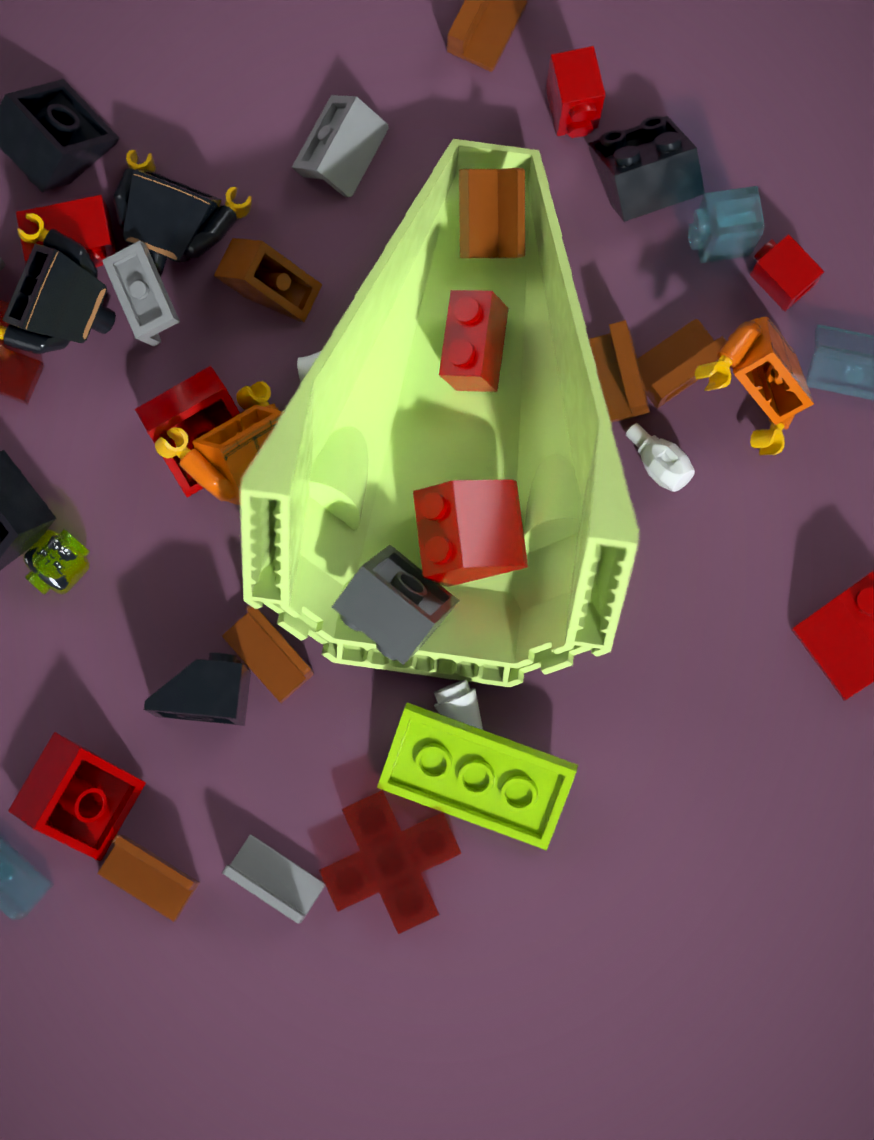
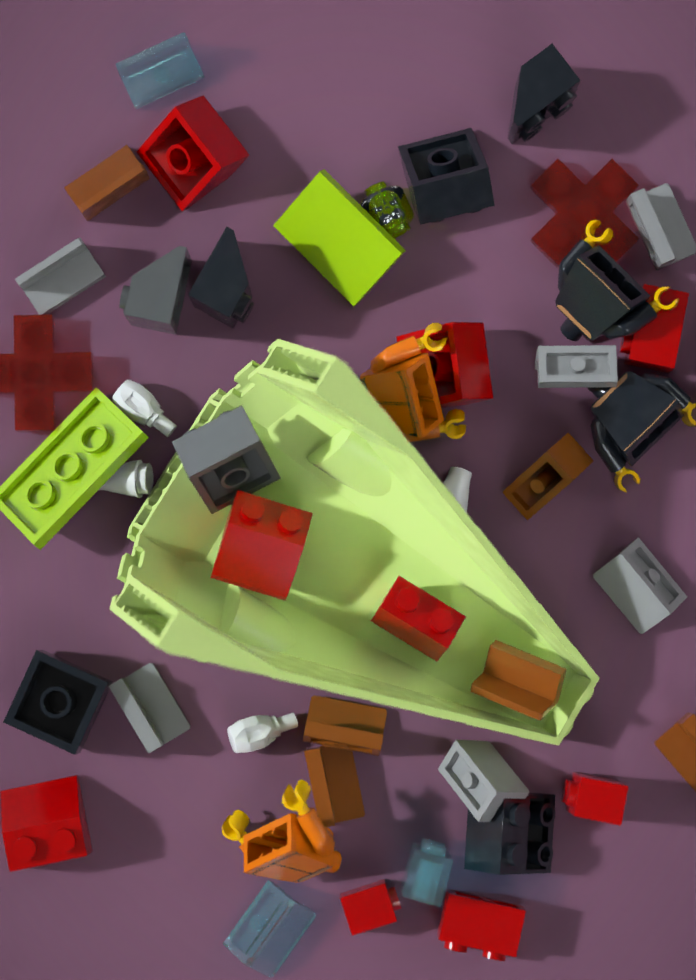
camera: 115 degrees right, 5 degrees up
dark orange panel [221,605,314,703] -> none
none -> black brick [3,650,113,755]
none -> light grey panel [109,663,191,754]
none -> white piece [112,379,177,437]
none -> dark grey slope [119,246,192,335]
none -> lime tile [273,169,406,306]
none -> red brick [437,889,526,961]
none -> light grey panel [438,740,530,822]

